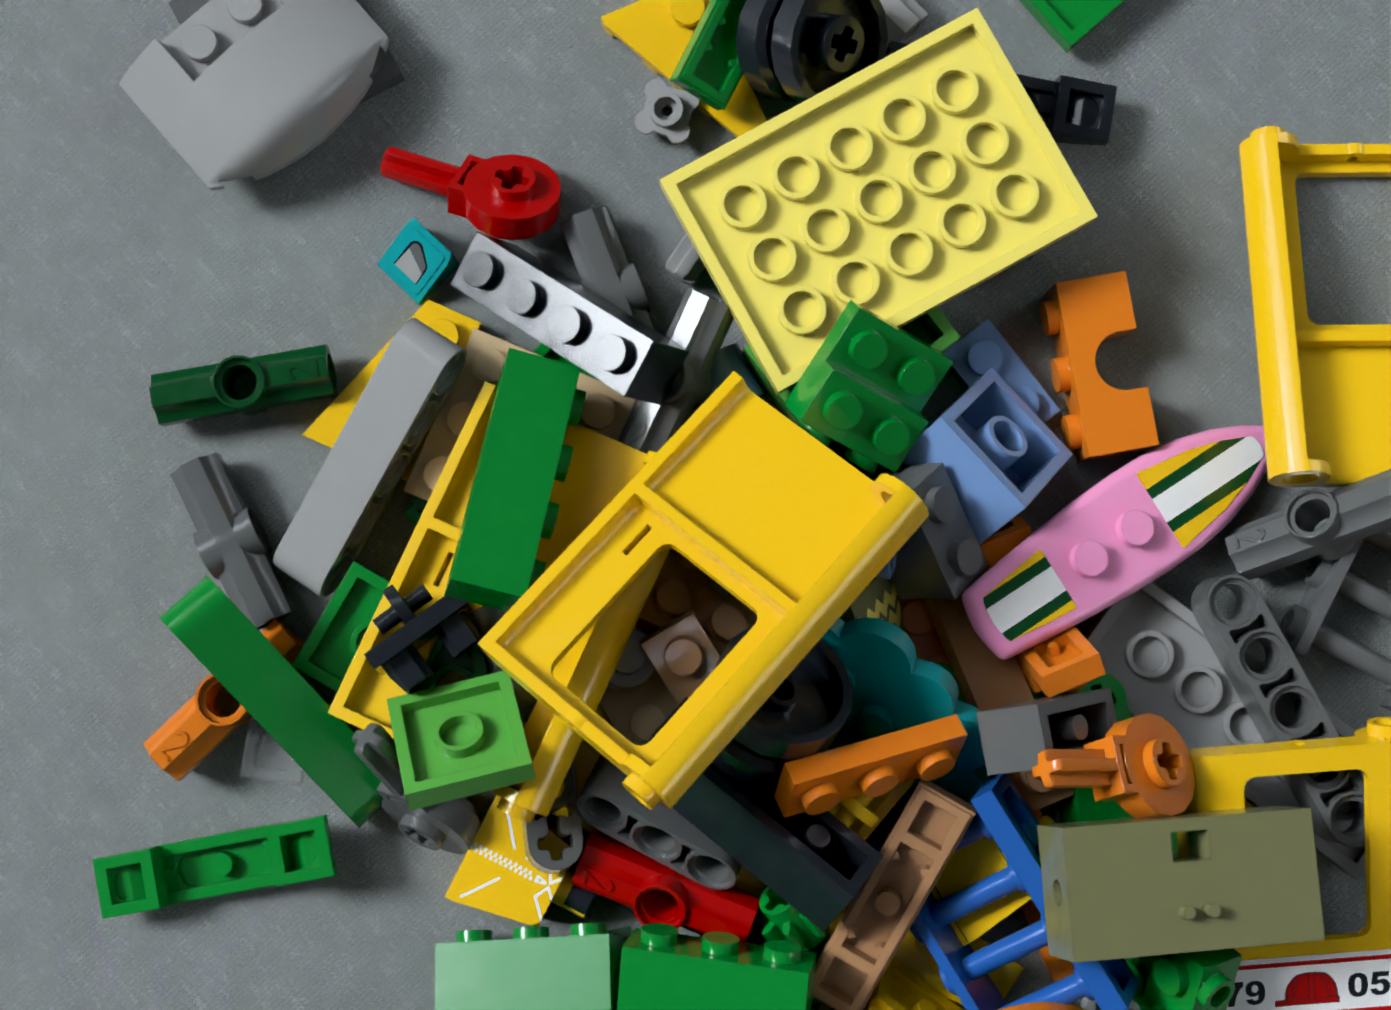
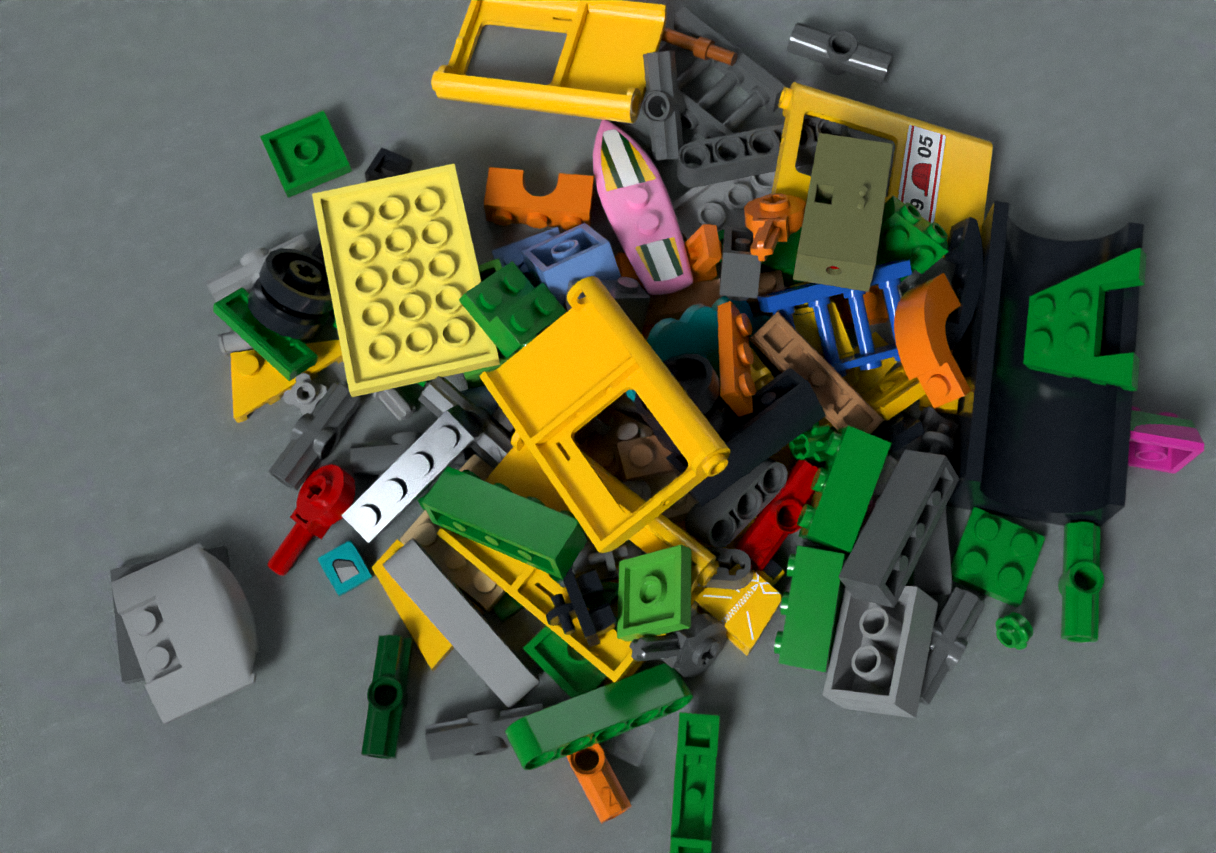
camera: 70 degrees left, 15 degrees down
none -> dark grey piece [268,383,361,491]

